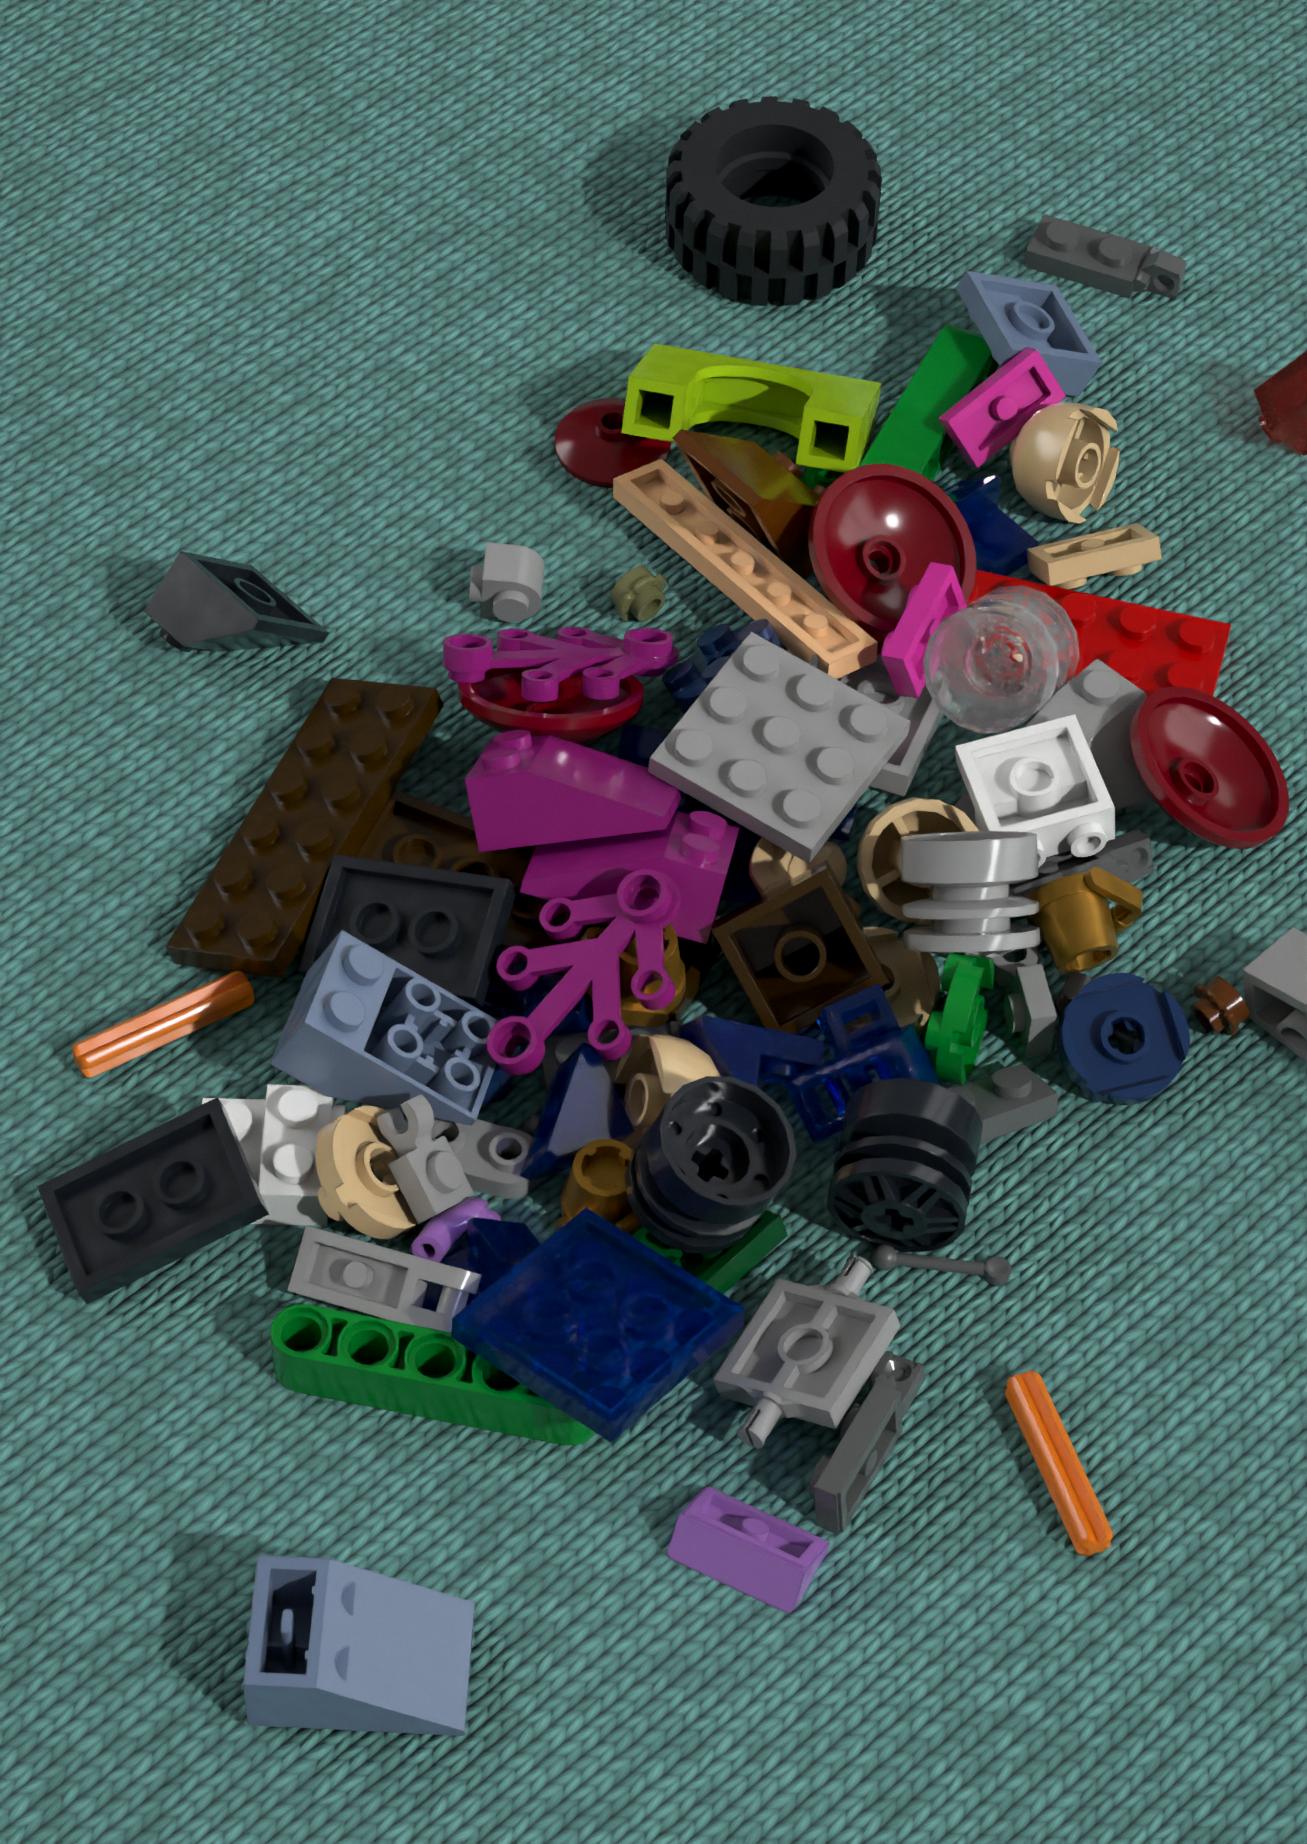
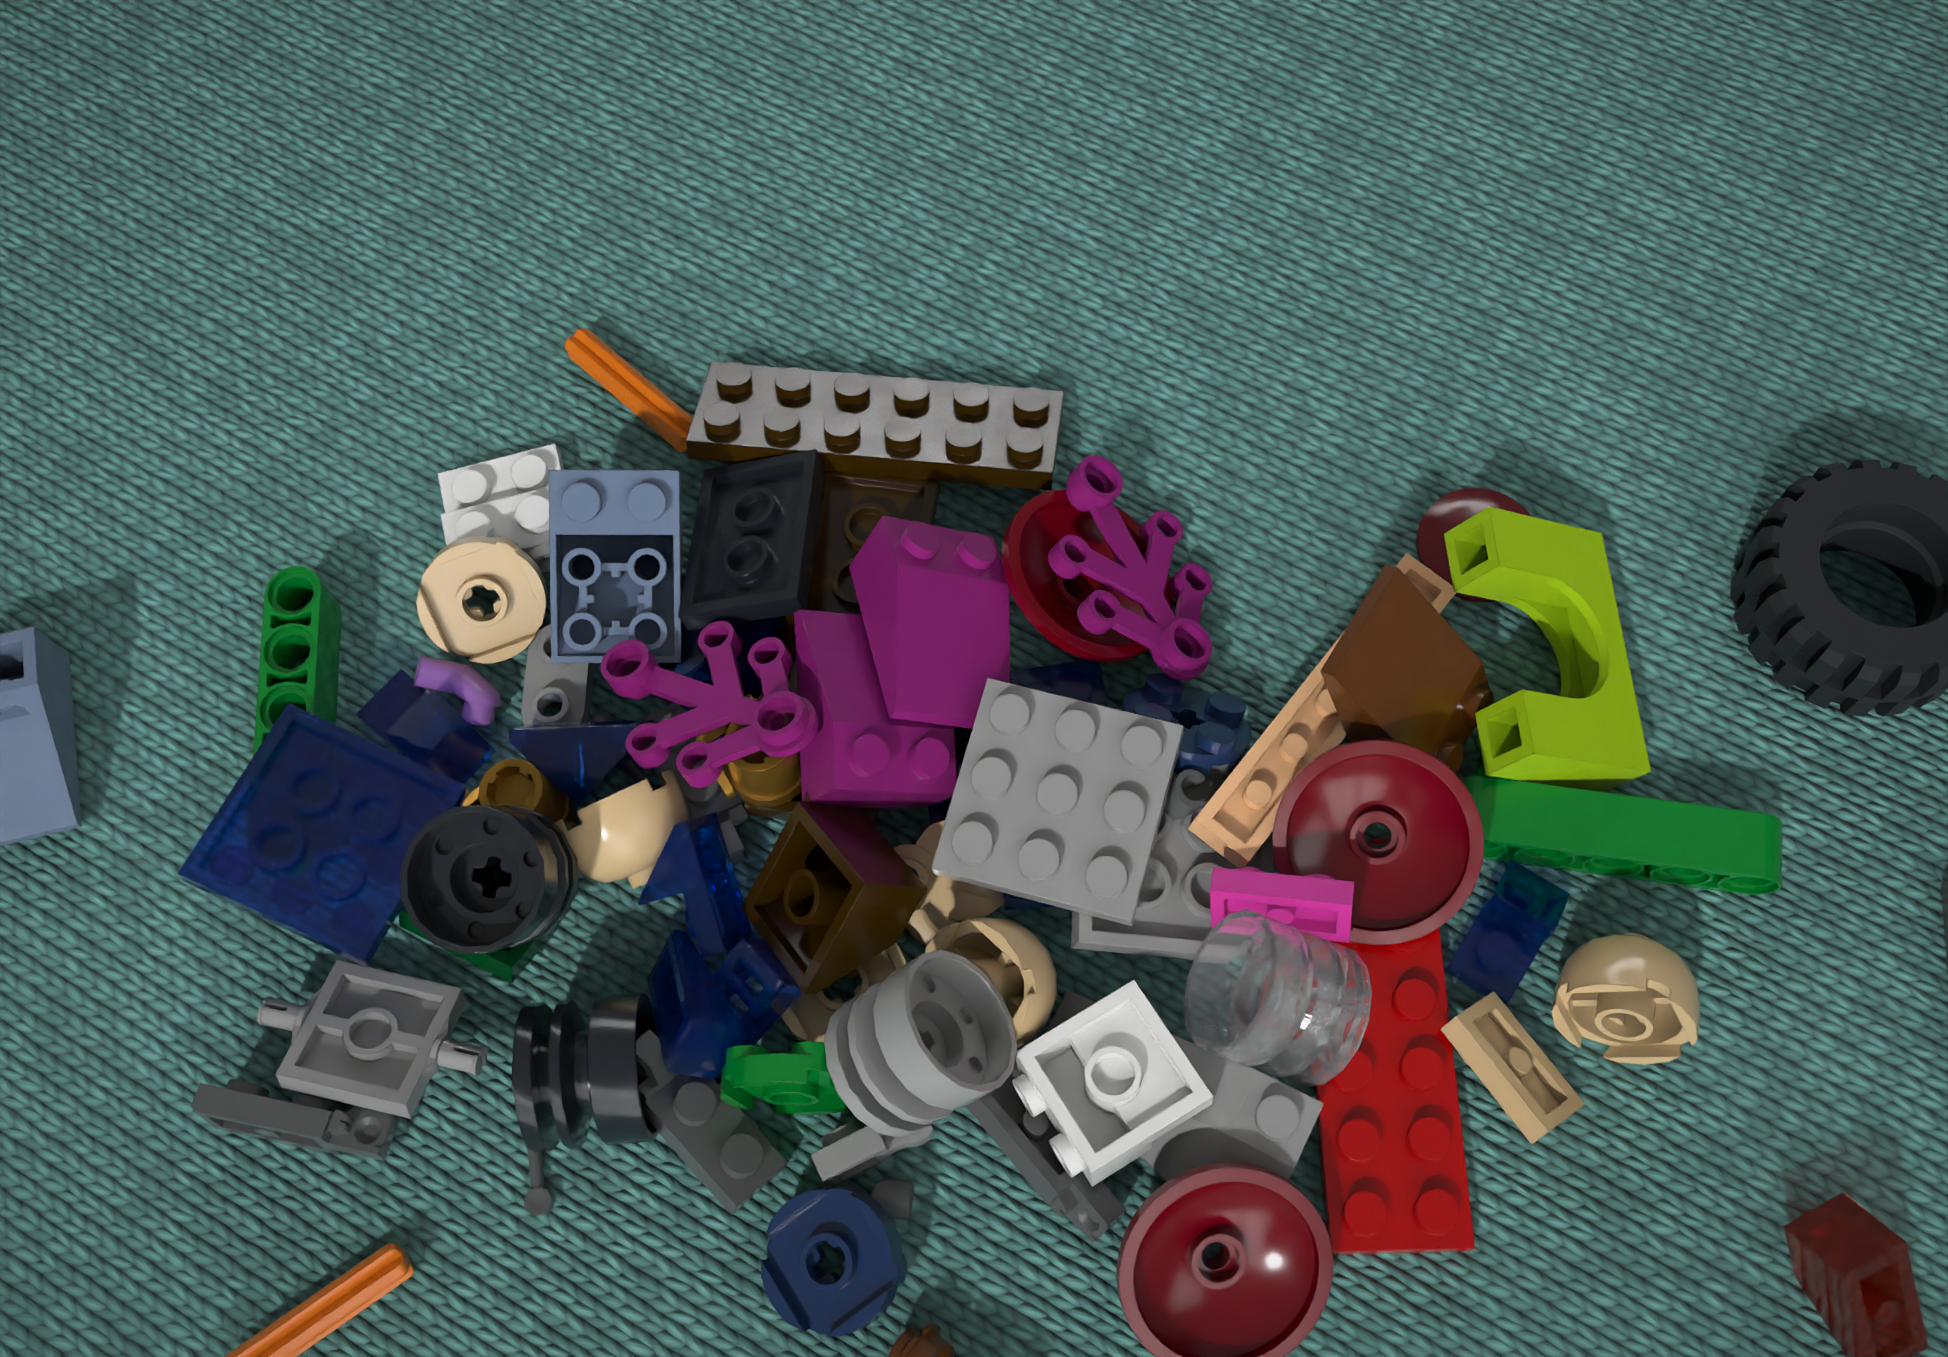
camera: 80 degrees right, 15 degrees up
black plate [37,1097,269,1304] -> none
black slope [144,551,329,652] -> none
light grey plate [287,1225,482,1335] -> none
light grey plate [377,1094,475,1224] -> none
light grey plate [469,542,545,622] -> none
olive plate [610,566,666,622] -> none
medium lavender slope [668,1486,830,1613] -> none
dark pink plate [938,347,1066,468] -> none
sand blue plate [956,271,1102,397] -> none
pearl gold piece [1027,867,1143,974] -> none

